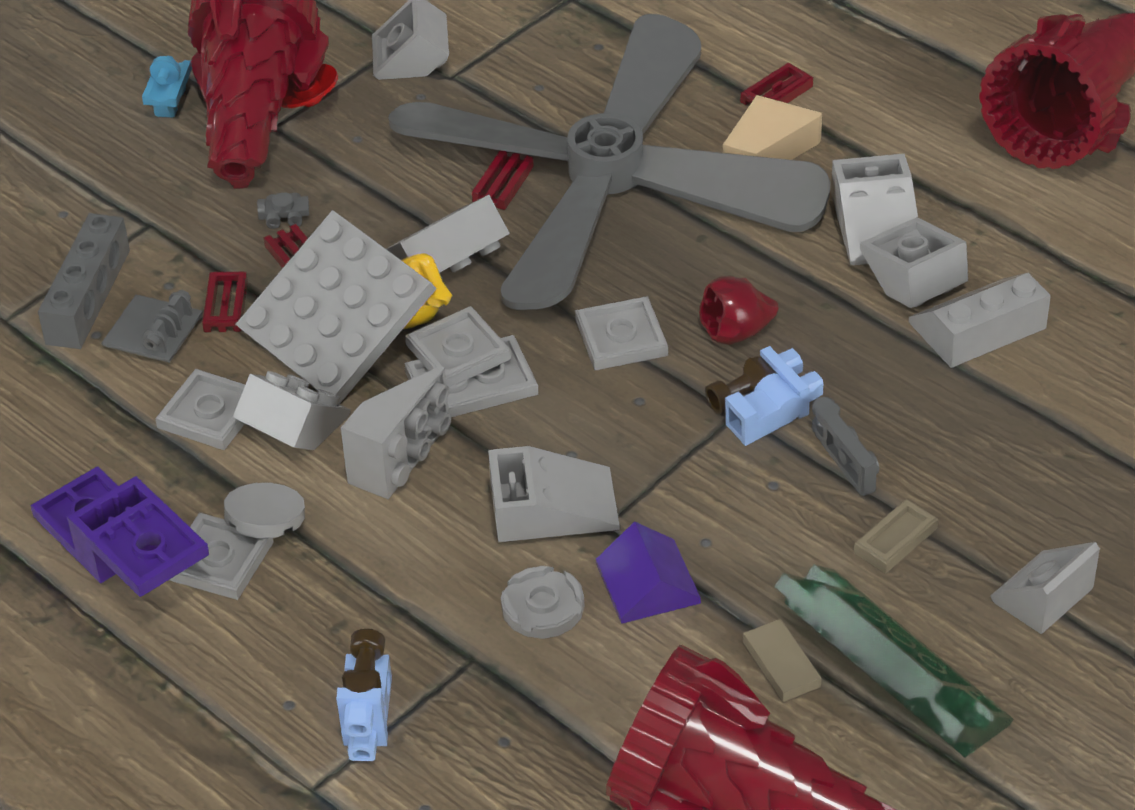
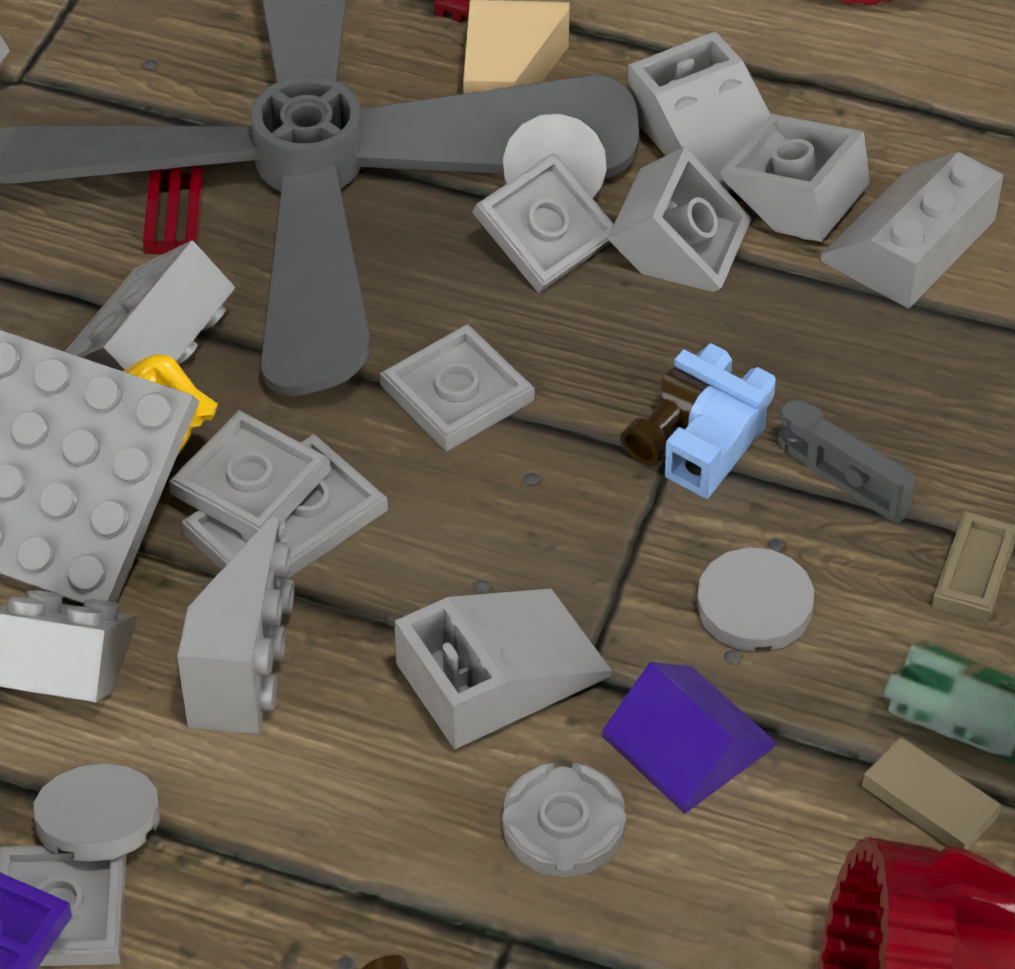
camera: 25 degrees left, 5 degrees up
dark red piece [699,275,779,344] -> none
none -> light grey tile [472,152,614,294]
none -> light grey tile [503,113,607,200]
none -> light grey slope [607,146,752,292]
none -> light grey tile [697,547,814,652]

